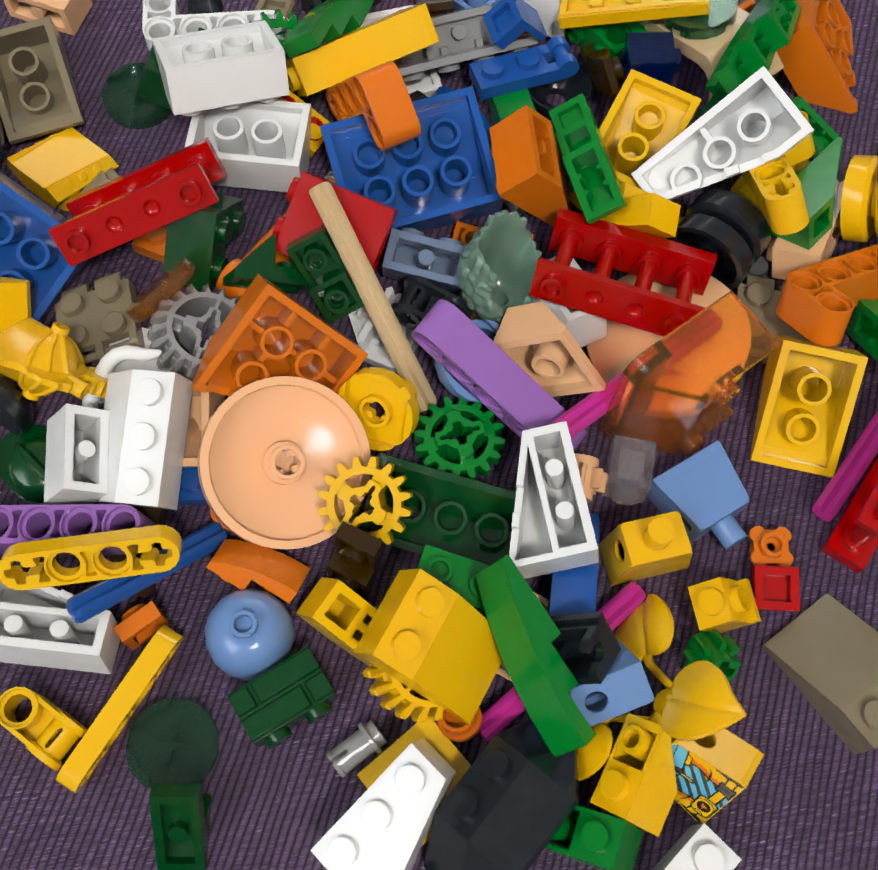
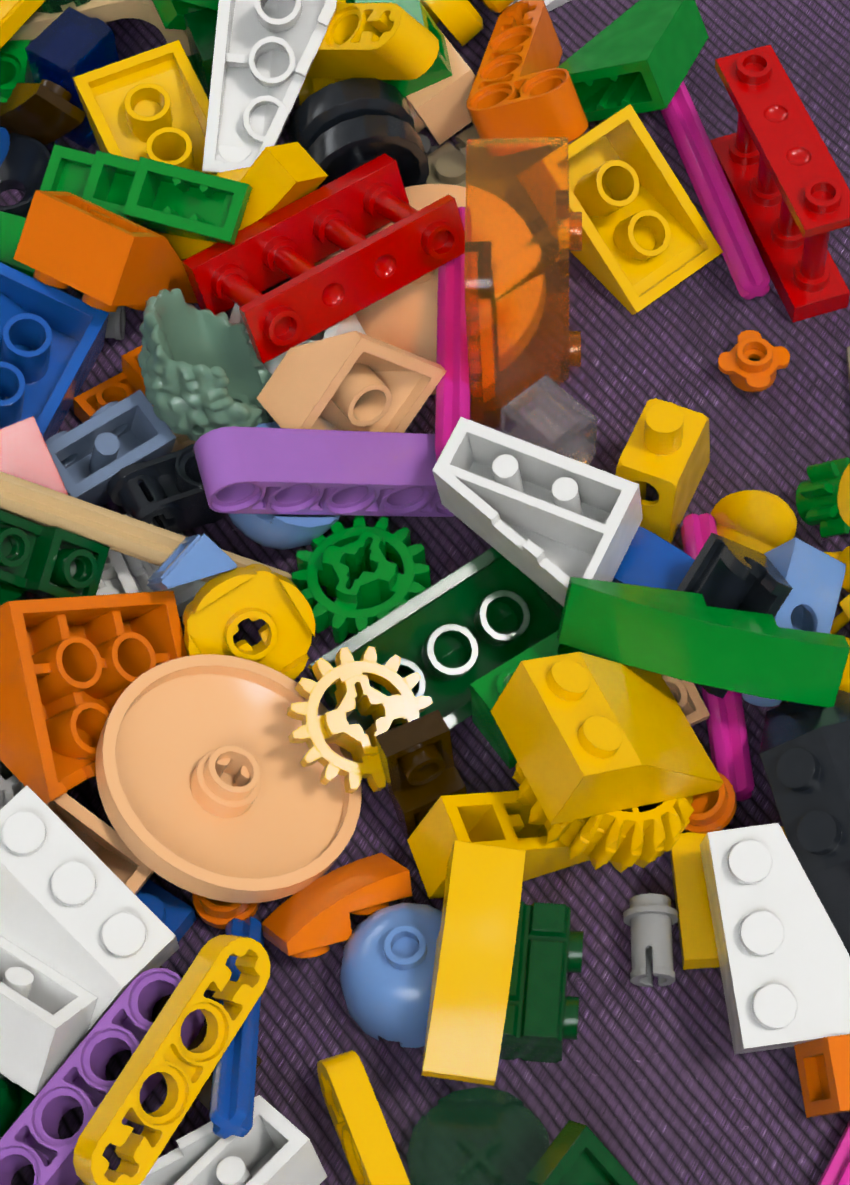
camera: 45 degrees left, 10 degrees down
orange plate [113,601,171,651] -> none
medium blue torso [645,440,750,550] -> none
yellow brick [688,577,761,633] -> none
red plate [751,565,800,612] -> none
none -> medium blue slope [147,534,238,591]
none -> yellow slope [421,840,526,1086]

